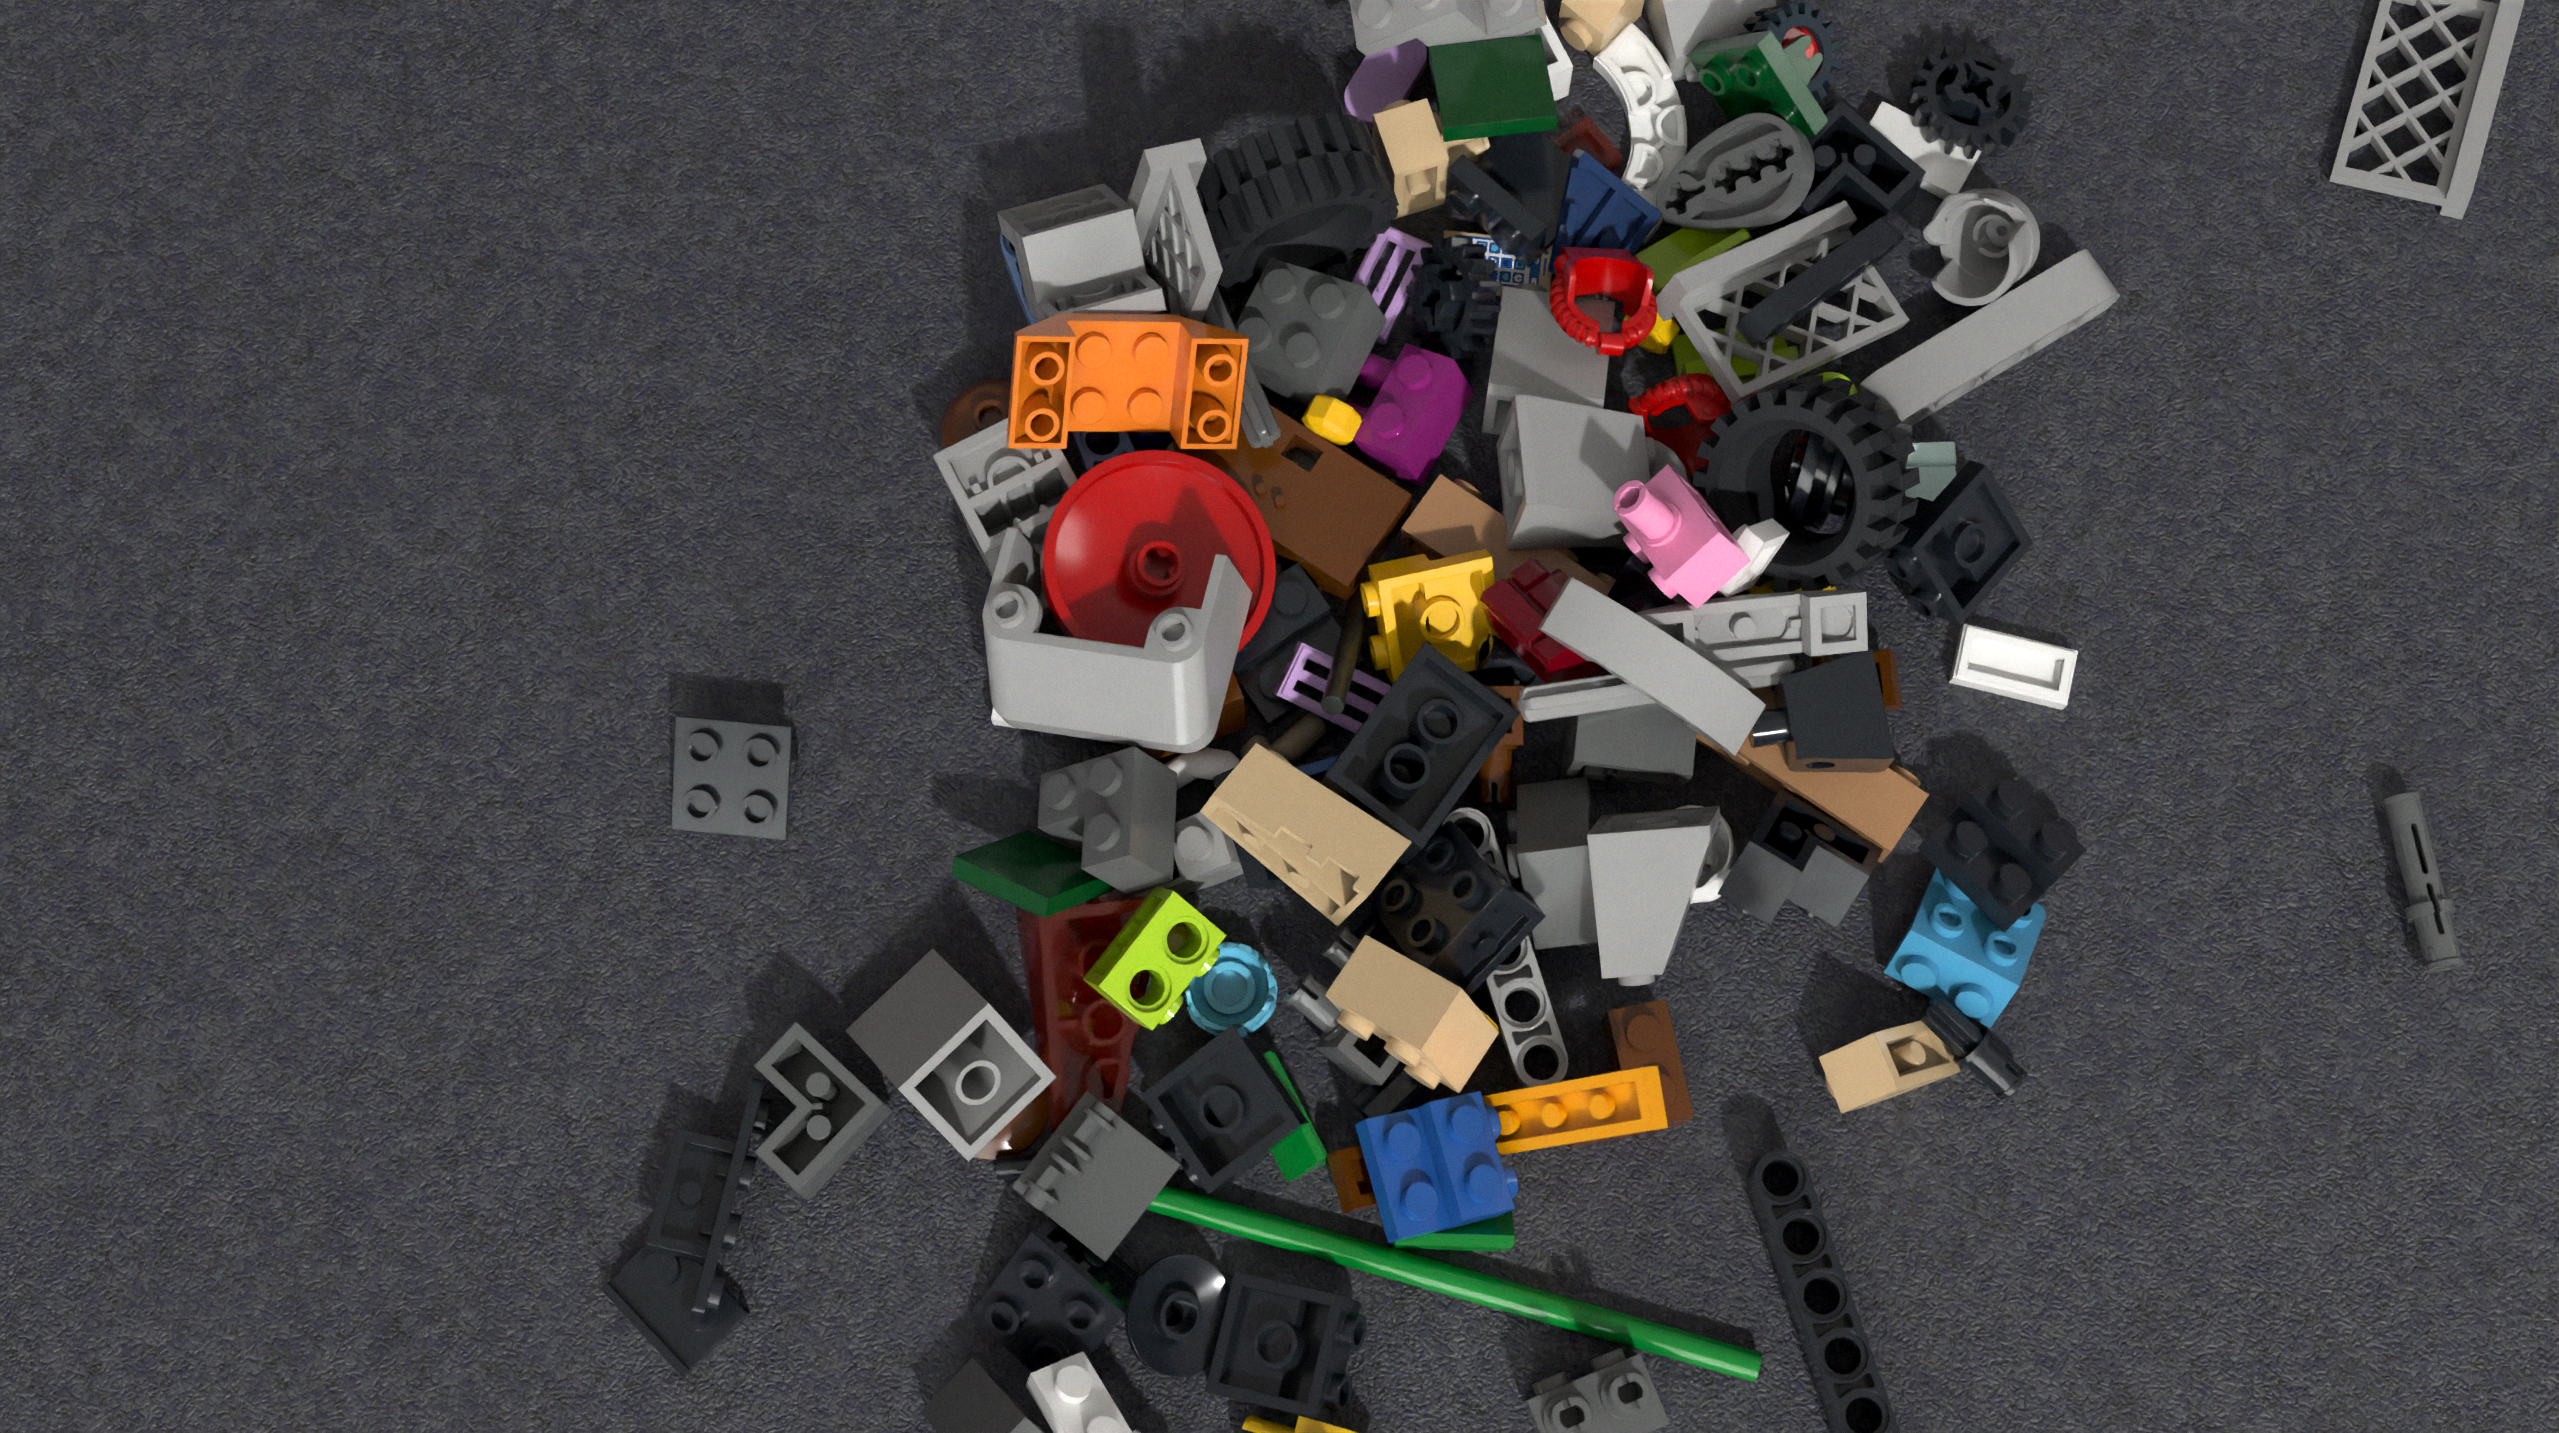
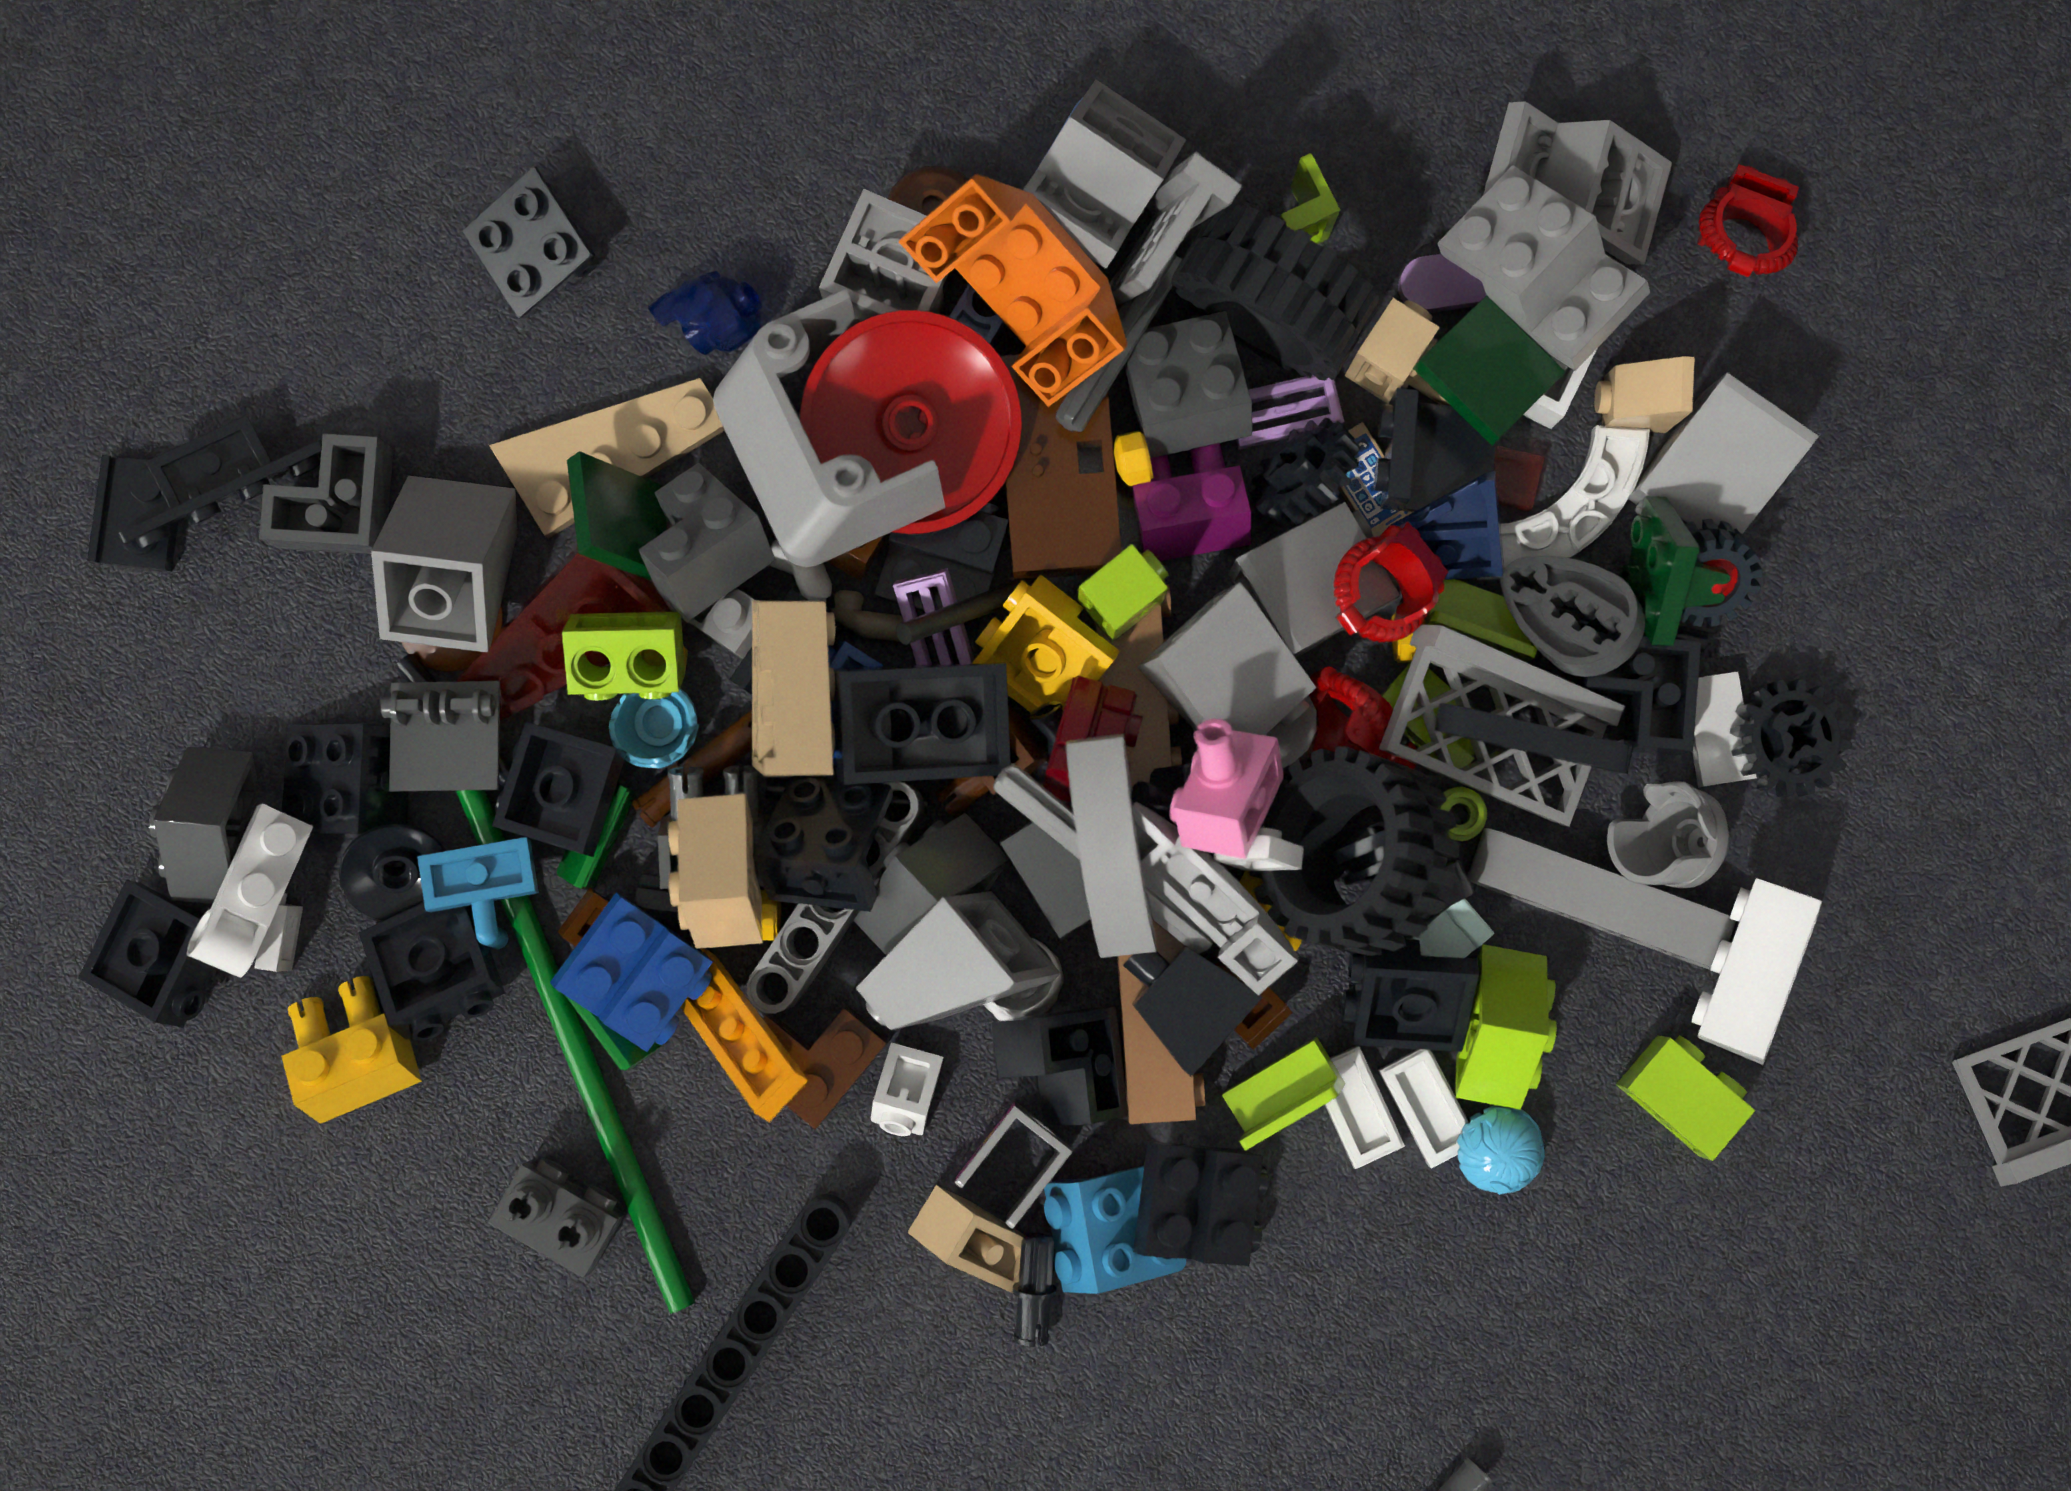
camera: 50 degrees right, 10 degrees up
none -> dark azure plate [417,837,539,949]
none -> tan wing [489,378,725,539]
none -> reddish brown pin [631,709,752,828]
none -> clear blue head [648,271,762,355]
none -> white bracket [871,1042,944,1136]
none -> light grey piece [954,1101,1073,1229]
none -> lime brick [1078,544,1168,643]
none -> lime panel [1222,1036,1346,1150]
none -> lime panel [1280,153,1340,244]
none -> white tile [1378,1049,1469,1169]
none -> lime brick [1456,944,1557,1110]
none -> medium azure hair [1457,1105,1545,1195]
none -> lime brick [1616,1035,1755,1161]
none -> white slope [1691,878,1822,1065]

